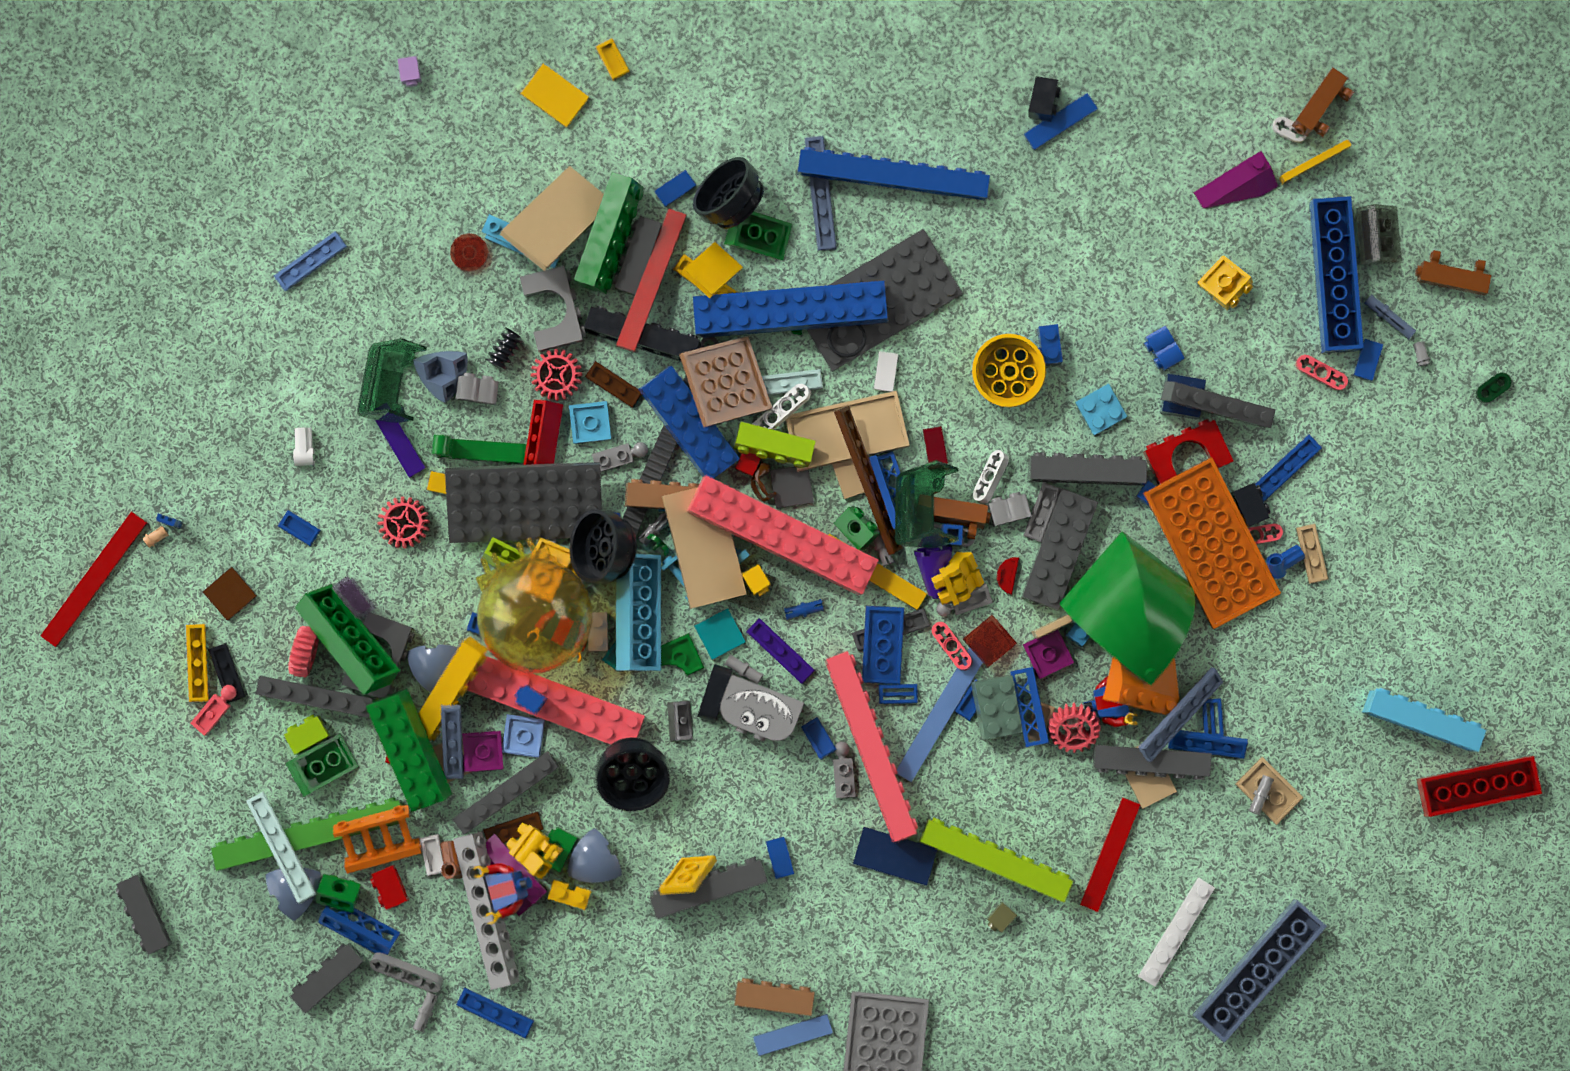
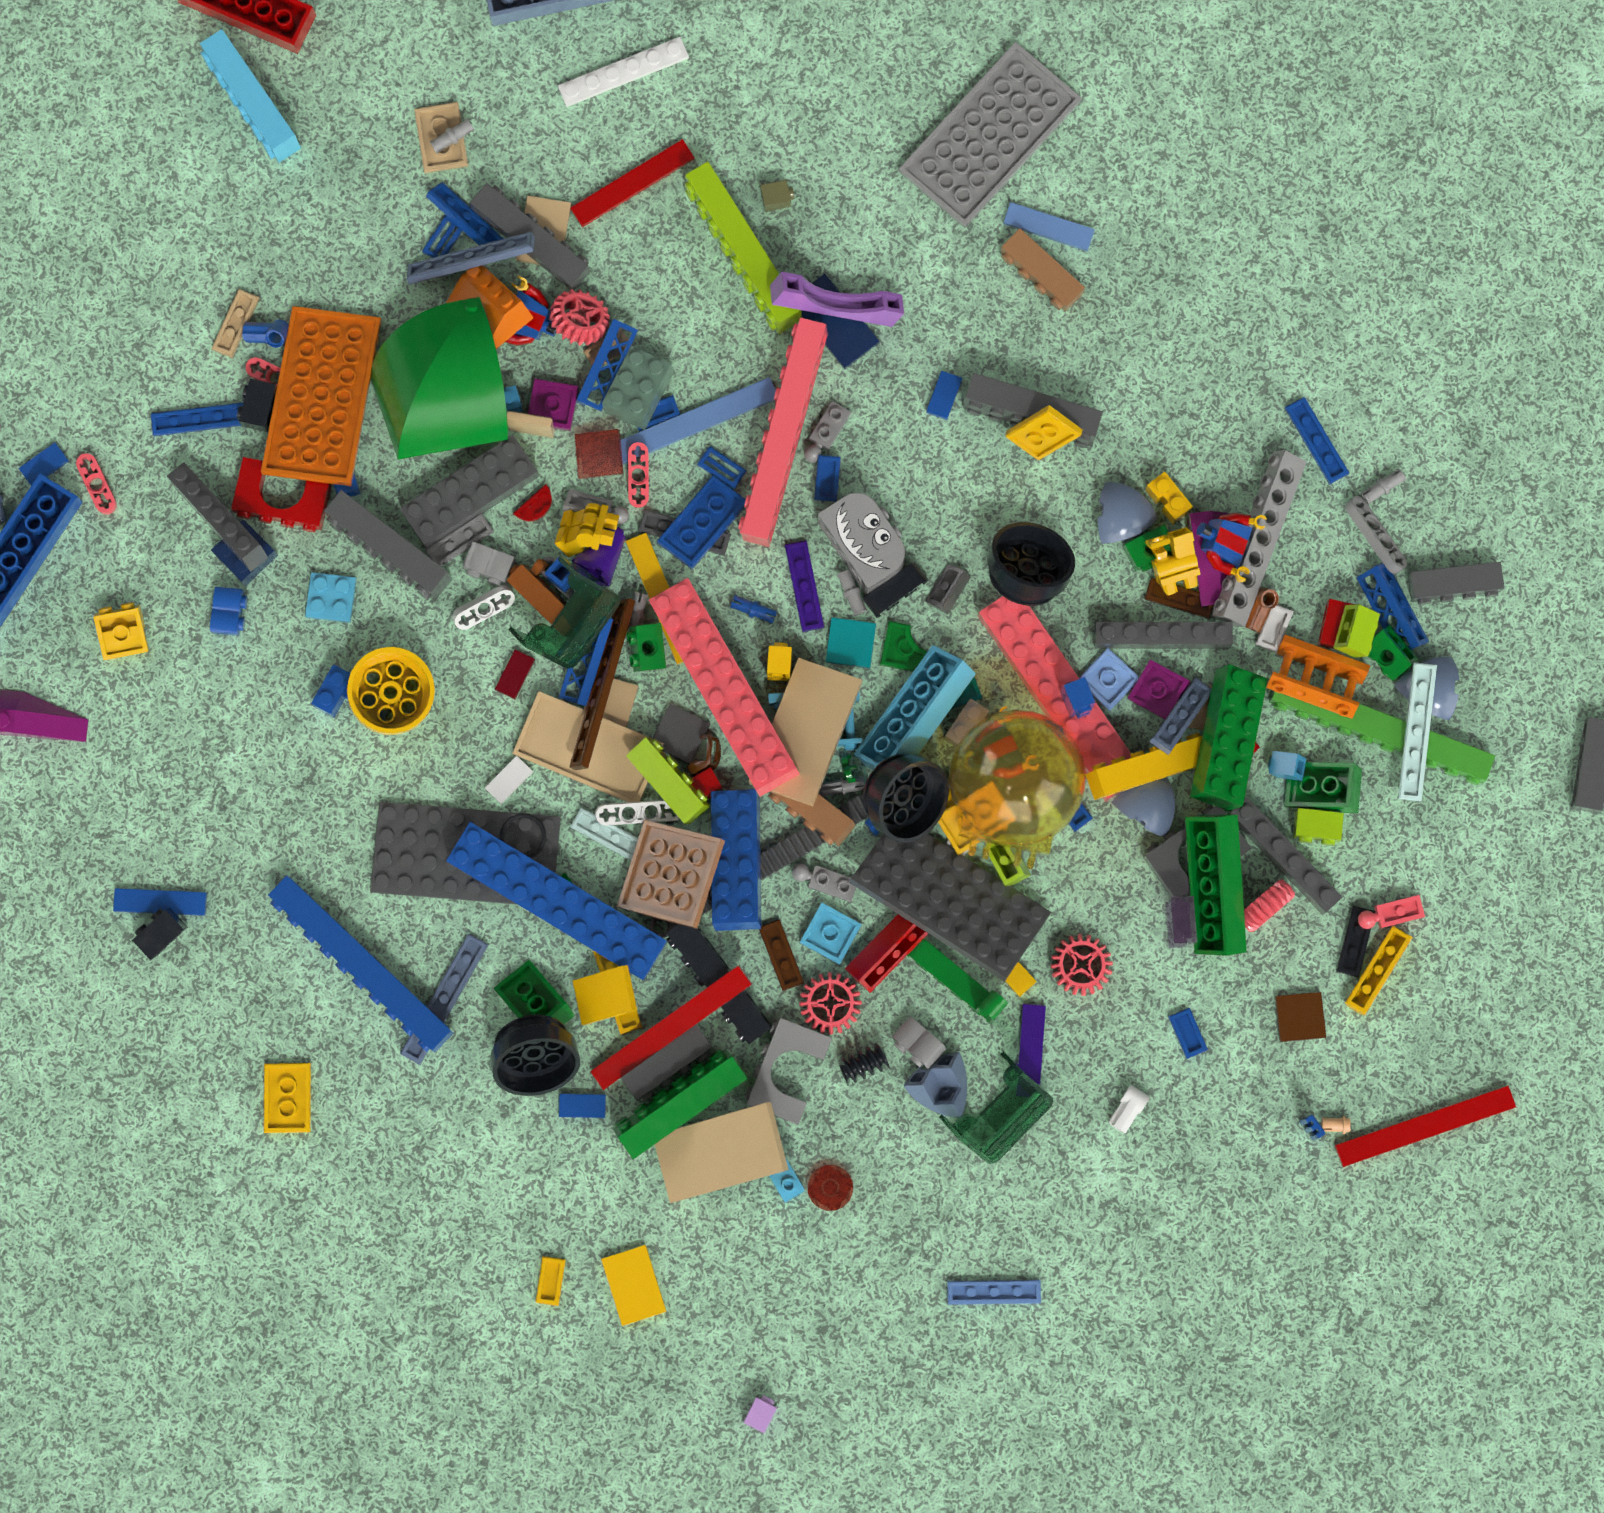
camera: 140 degrees left, 5 degrees down
none -> yellow tile [264,1063,311,1133]
none -> medium lavender arch [770,272,904,327]
none -> dark azure brick [1268,751,1306,781]
none -> lime brick [1334,604,1380,658]

